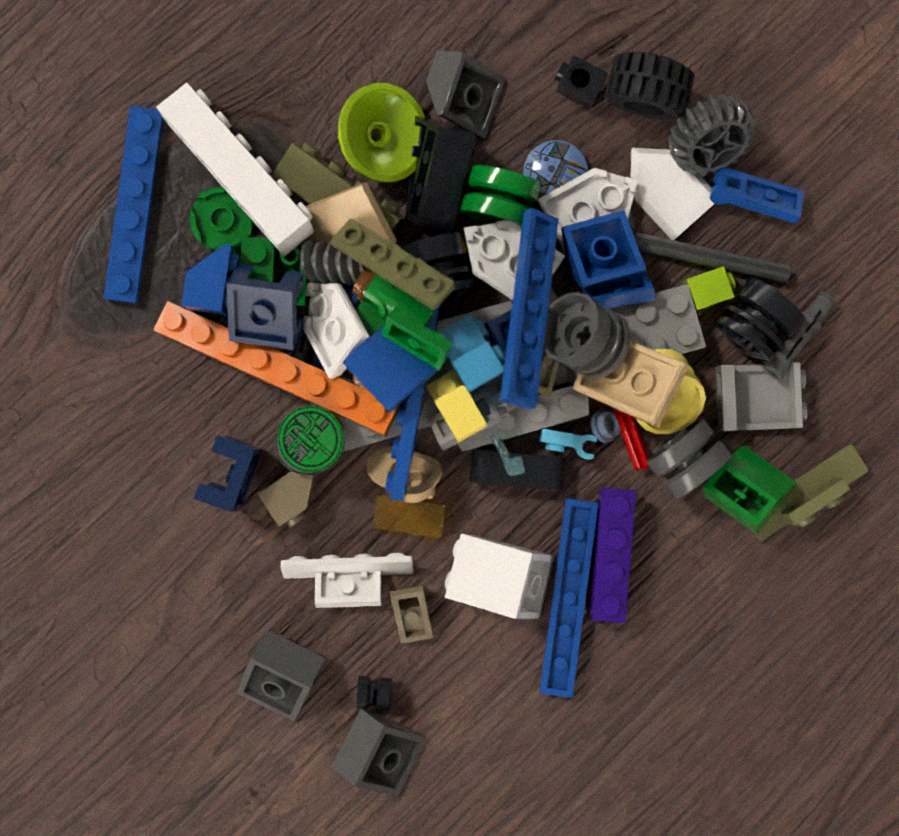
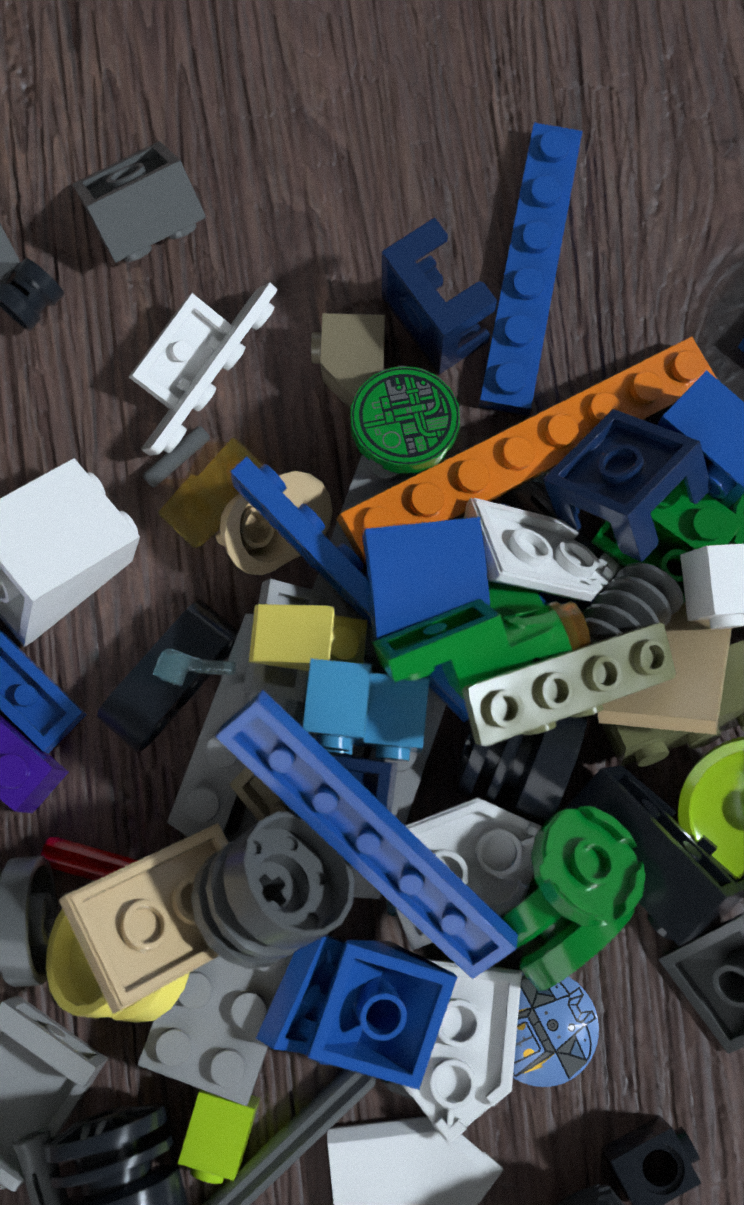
camera: 130 degrees right, 10 degrees down
dark tan slope [390,586,433,644] -> none
medium azure plate [539,429,597,459] -> none
sand blue plate [591,411,621,443] -> none
none -> dark grey piece [143,426,210,487]
none -> blue plate [479,123,582,416]
none -> green tile [531,806,646,926]

